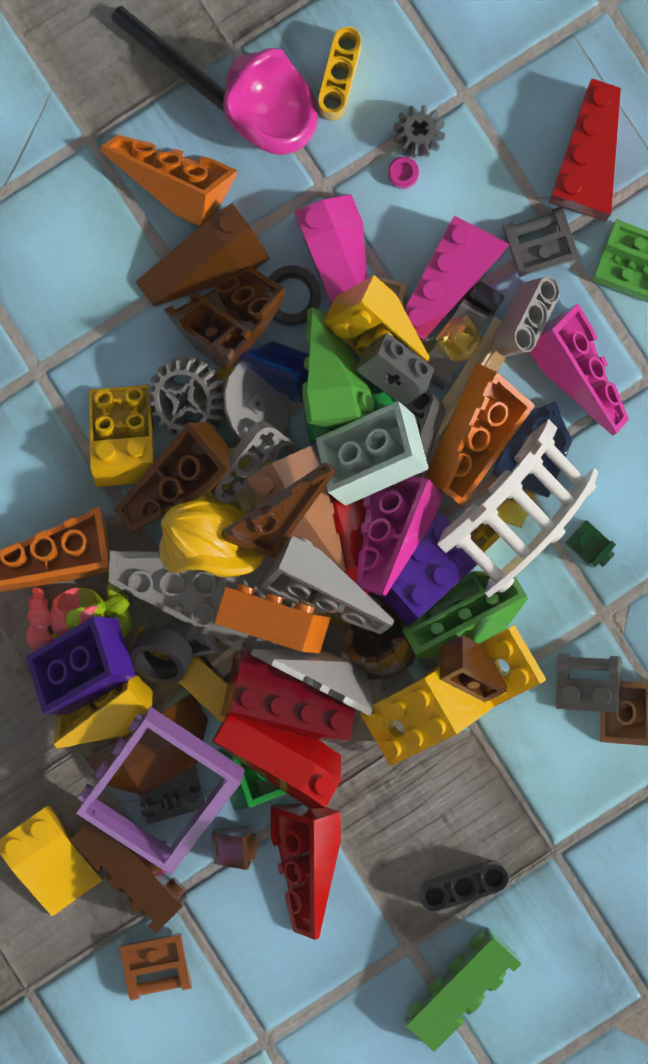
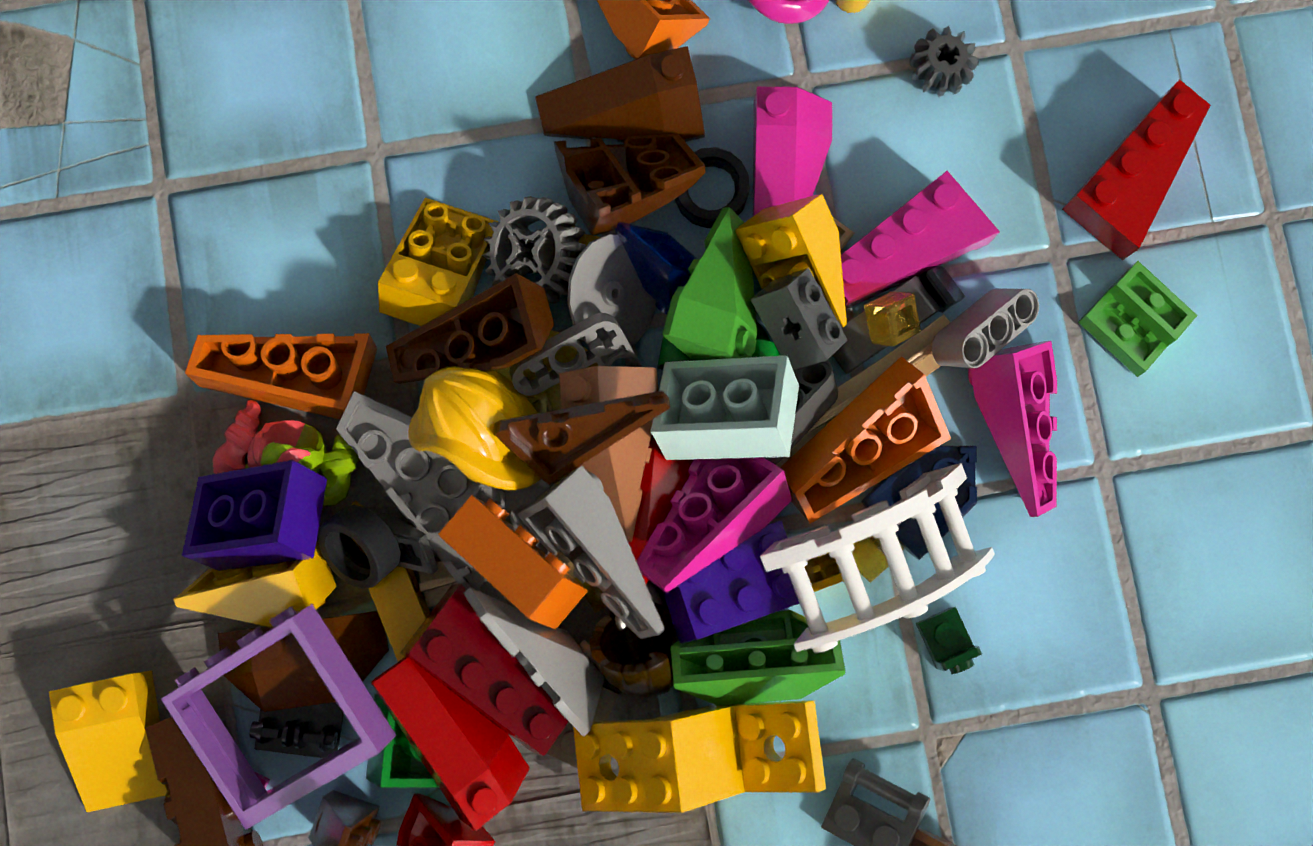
camera: 20 degrees right, 5 degrees down
dark pink tile [388,157,419,189] -> none
reddish brown slope [440,635,507,703] -> none
dark grey plate [502,207,579,278] -> none

